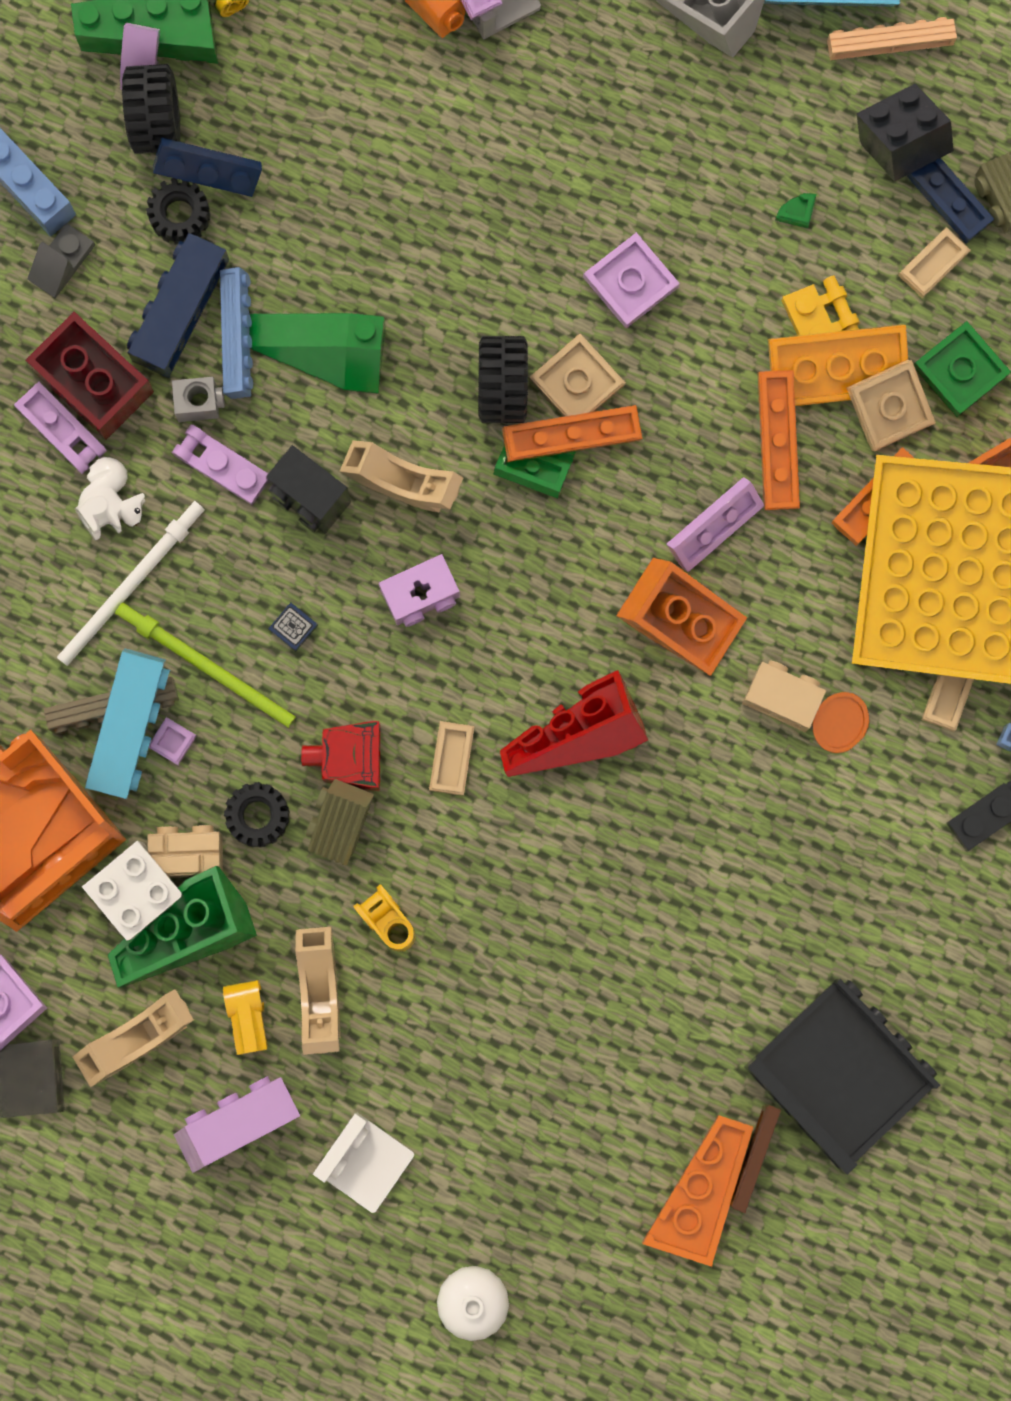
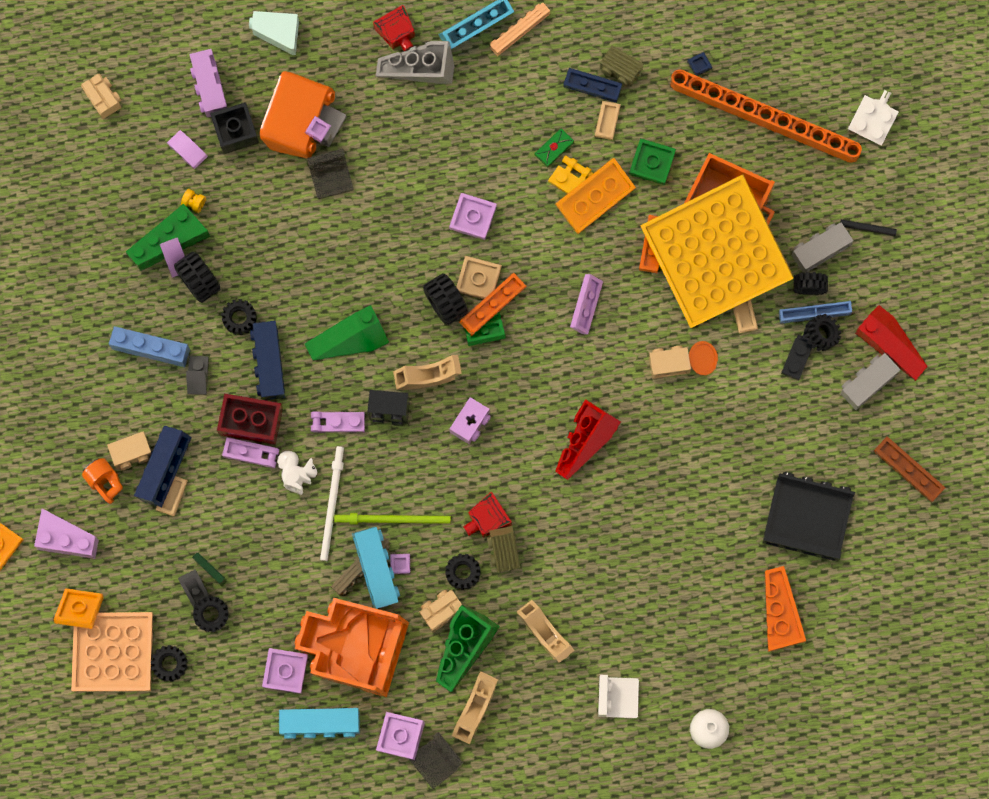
camera: 25 degrees left, 5 degrees down
white bracket [82,841,182,940] -> none
dark blue plate [153,138,262,197] -> none
light grey brick [172,377,225,422] -> none
lavender wedge [173,1076,300,1173] -> none
medium blue piece [220,267,253,399] -> none
yellow piece [223,980,268,1055] -> none
tile [268,602,318,652] -> none
yellow piece [353,884,416,952] -> none
tan tile [429,721,475,796] -> none
orange slope [616,558,747,676] -> none
reddish brown tile [730,1104,781,1213] -> none
orange tile [758,370,800,510] -> none
green tile [775,193,817,229] -> none
tan tile [847,360,936,452] -> none
black brick [856,84,954,181] -> none
none -> clear smoke bracket [307,149,354,199]
none -> green tile [535,129,574,168]

